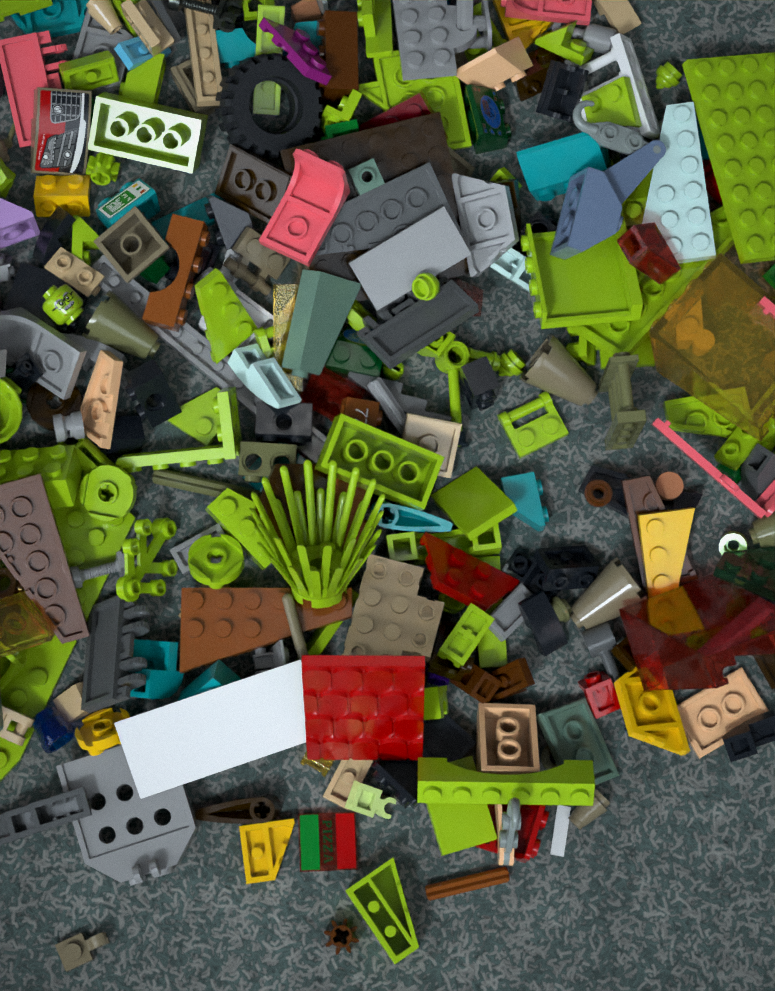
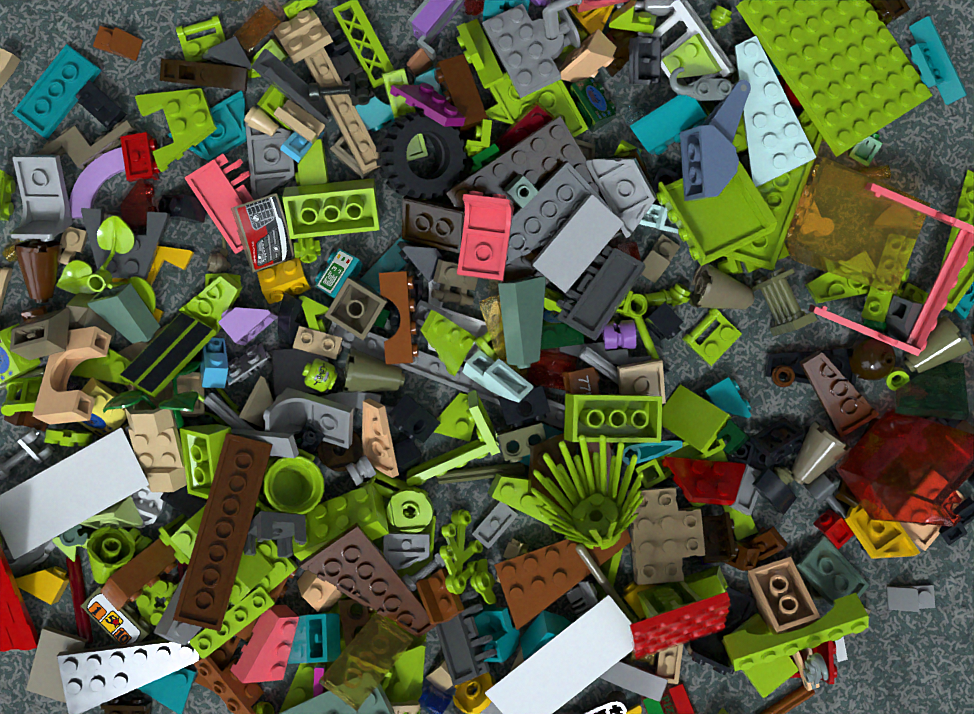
camera: 15 degrees left, 10 degrees up
lime slope [58,50,119,91] -> none
lime plate [188,534,245,589] -> none
yellowish green plate [344,780,397,819] -> none
lime plate [412,272,440,301] -> none
lime hinge [437,603,495,668] -> none
clear red slope [617,222,681,284] -> none
yellow wing [637,507,695,599] -> none
nougat tile [655,472,684,501] -> none
none -> light grey wing [383,531,430,571]
none -> lime slope [391,641,427,690]
none -> dark orange bracket [416,568,465,624]
none -> lime plate [470,559,497,604]
none -> light grey slope [599,659,668,702]
none -> medium lavender wheel [601,320,636,351]
none -> dark tan slope [641,234,680,283]
none -> dark green hinge [717,419,750,455]
none -> dark brown cylinder [849,336,896,381]
none -> light grey slope [887,584,935,612]

